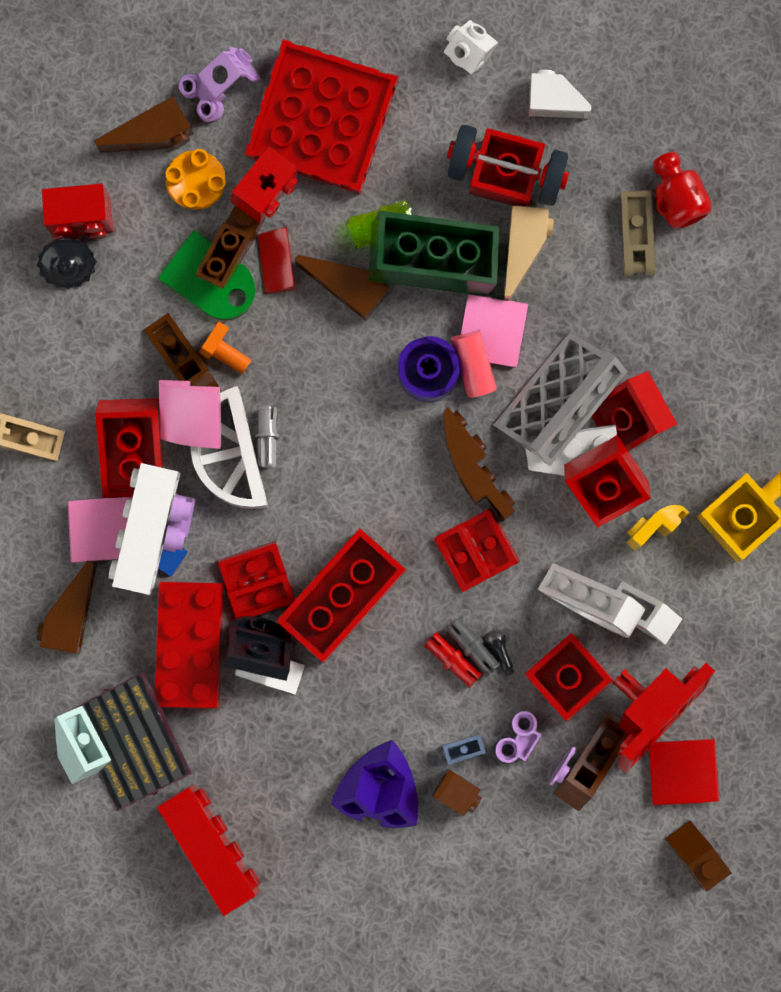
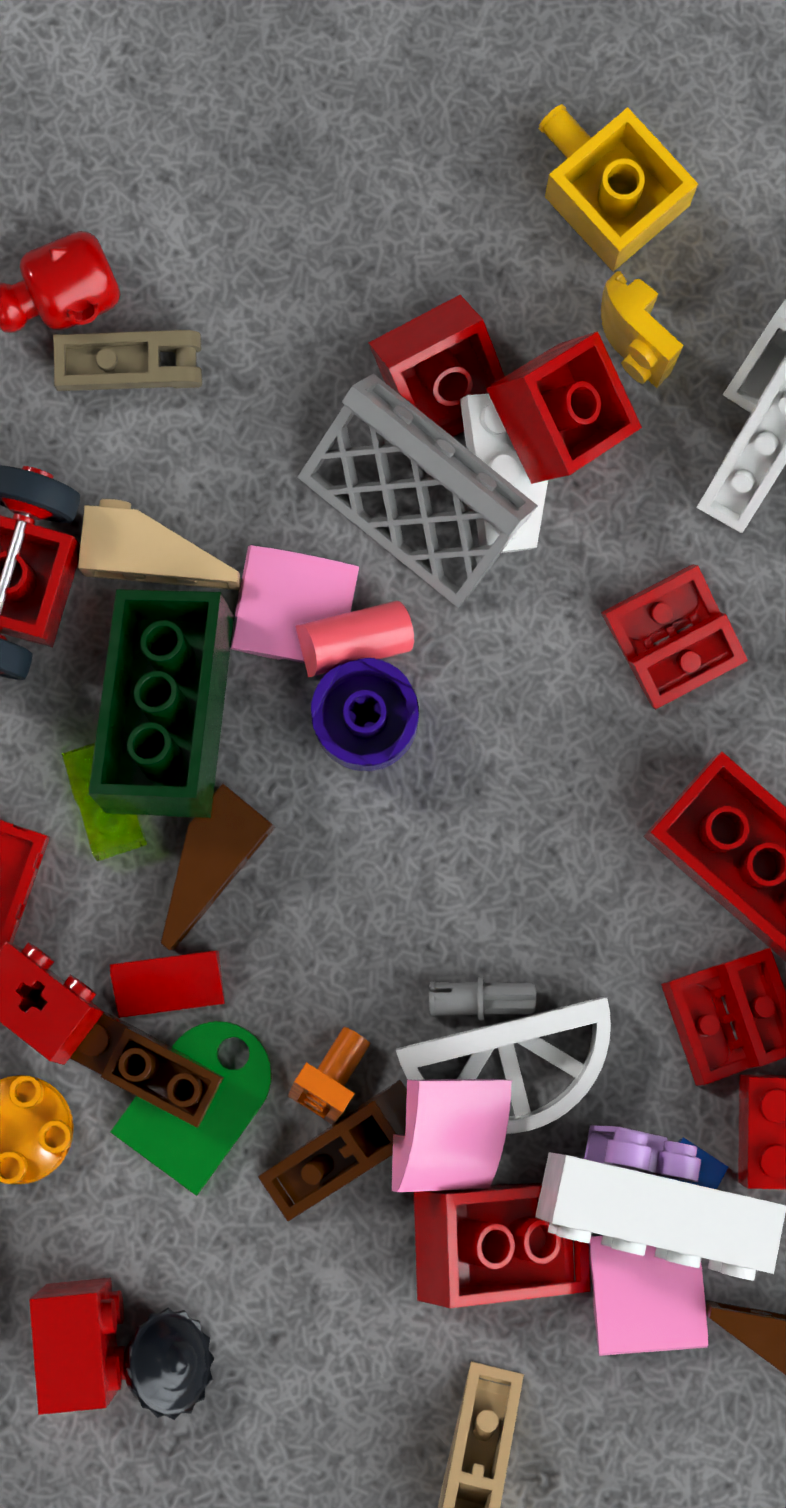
camera: 90 degrees left, 0 degrees up
reddish brown slope [443,407,515,521] -> none

